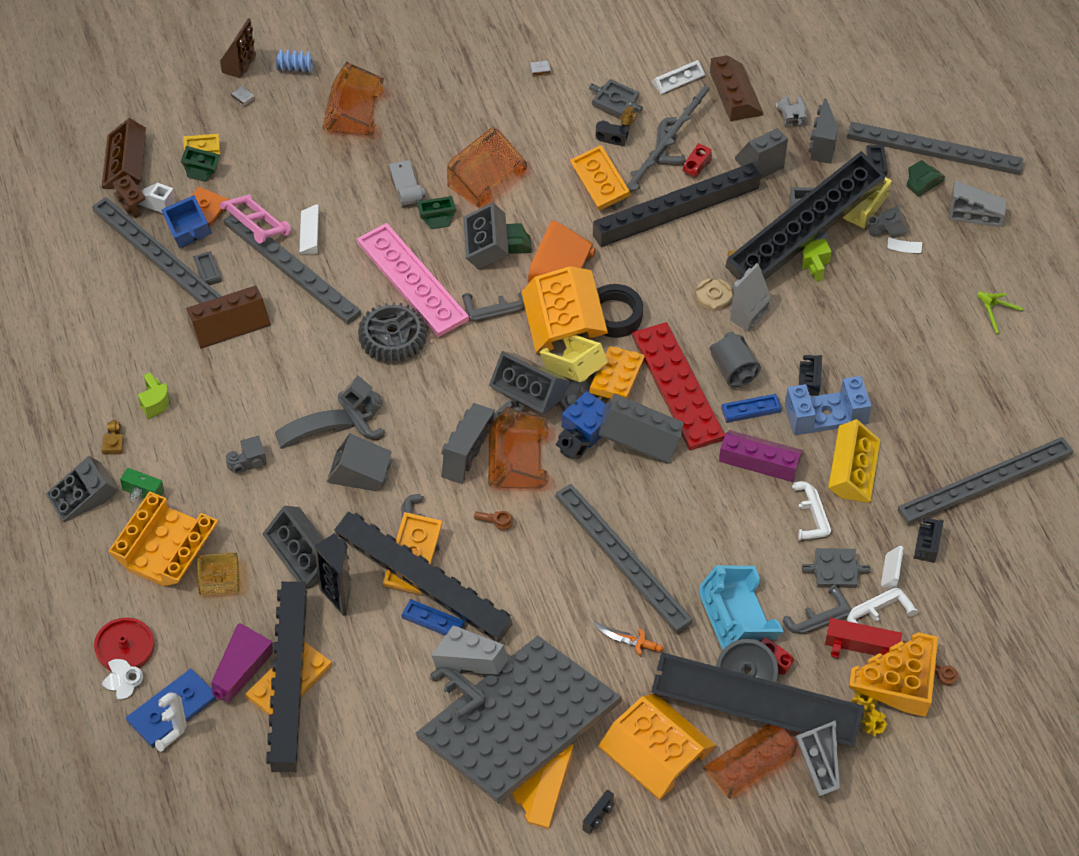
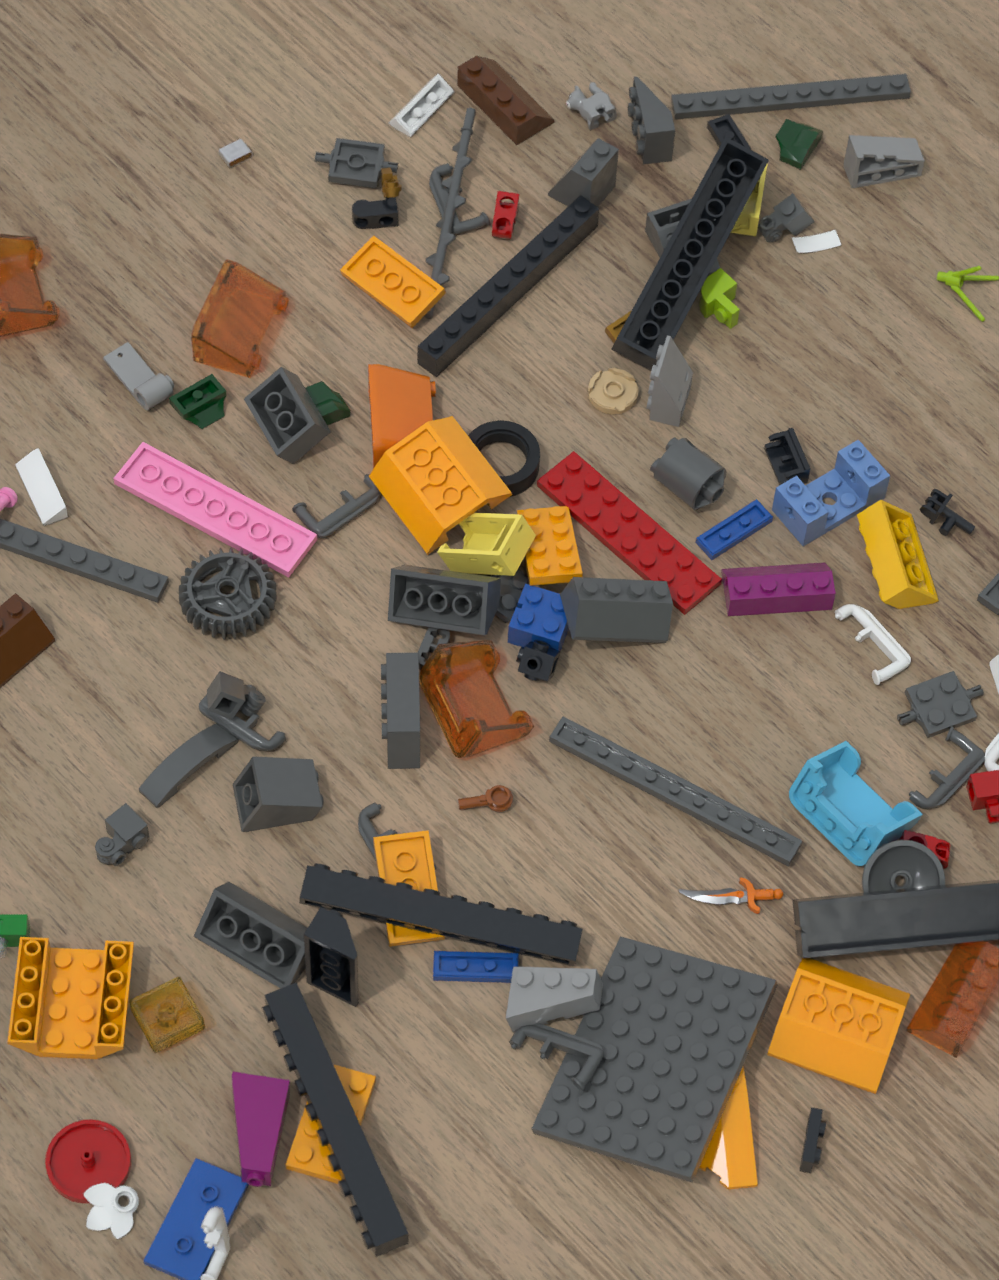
camera: 25 degrees left, 5 degrees up
none -> black arm [920,489,976,536]

